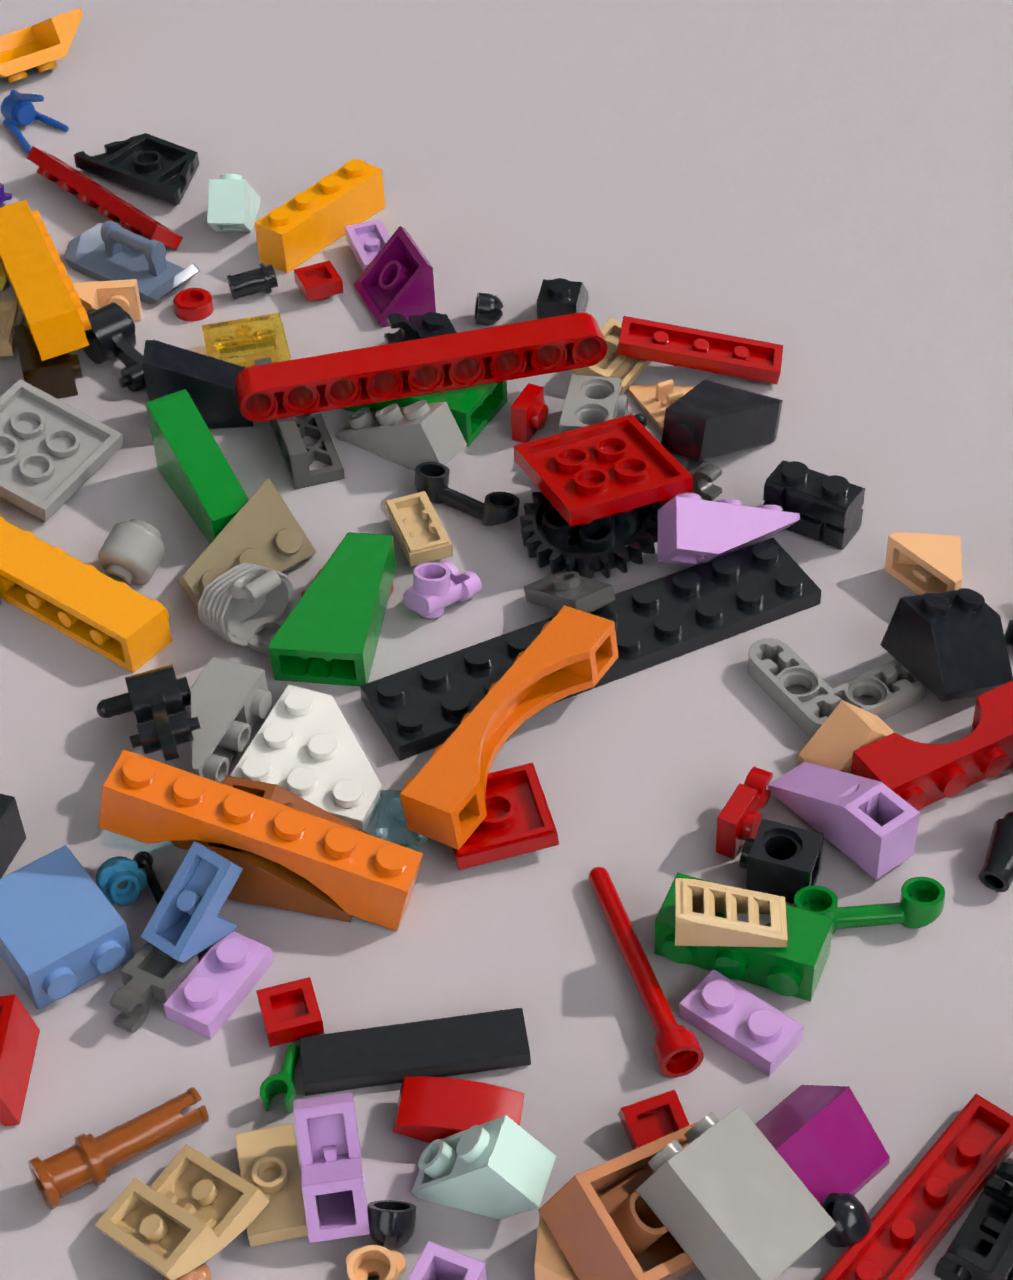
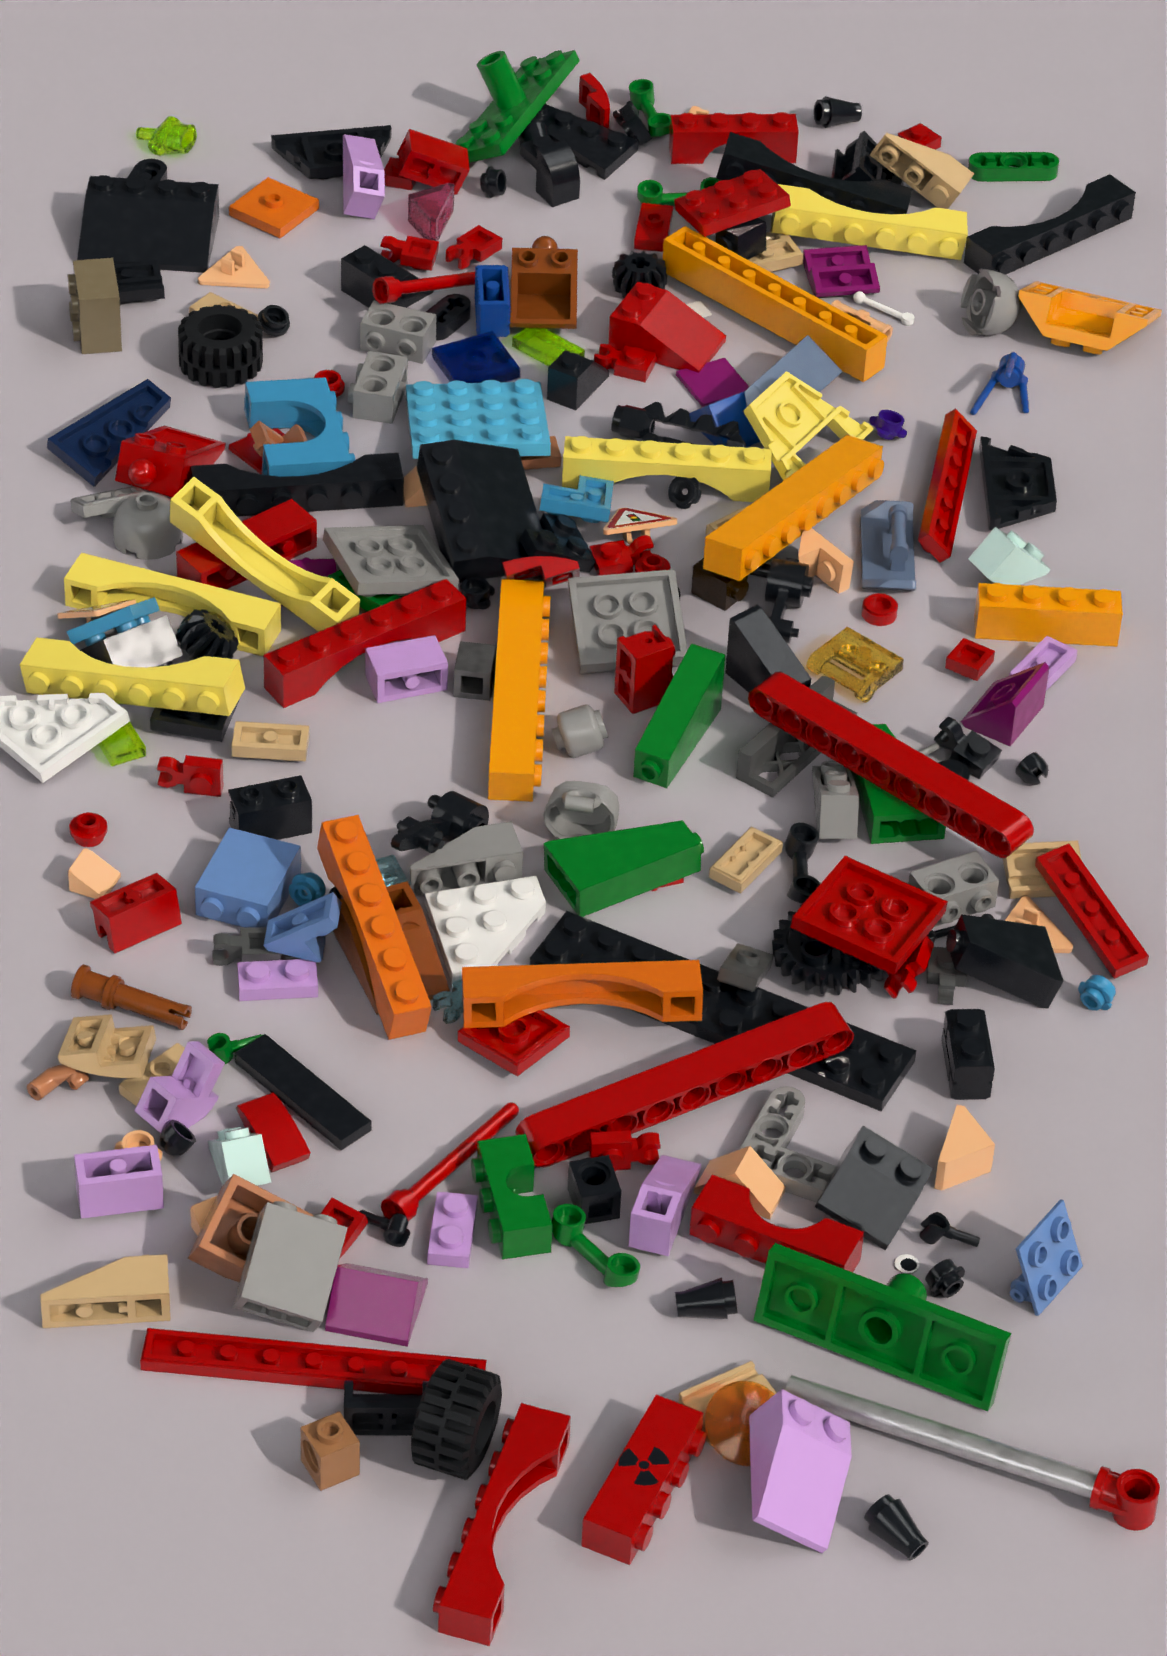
camera: 50 degrees right, 0 degrees up
dark tan wing [178,478,316,612] -> none
black pin [227,263,278,300] -> none
red plate [256,977,324,1047] -> none
lavender plate [403,560,482,618] -> none
red plate [511,383,548,443] -> none
black slope [537,278,589,319] -> none
lavender slope [658,493,800,566] -> none
tan slope [674,878,788,947] -> none
black hinge [820,1193,872,1248] -> none
none -> black hand [359,1210,410,1247]
none -> red beam [515,1002,854,1168]
none -> red hinge [614,625,676,714]
none -> dark azure plate [1078,975,1116,1011]

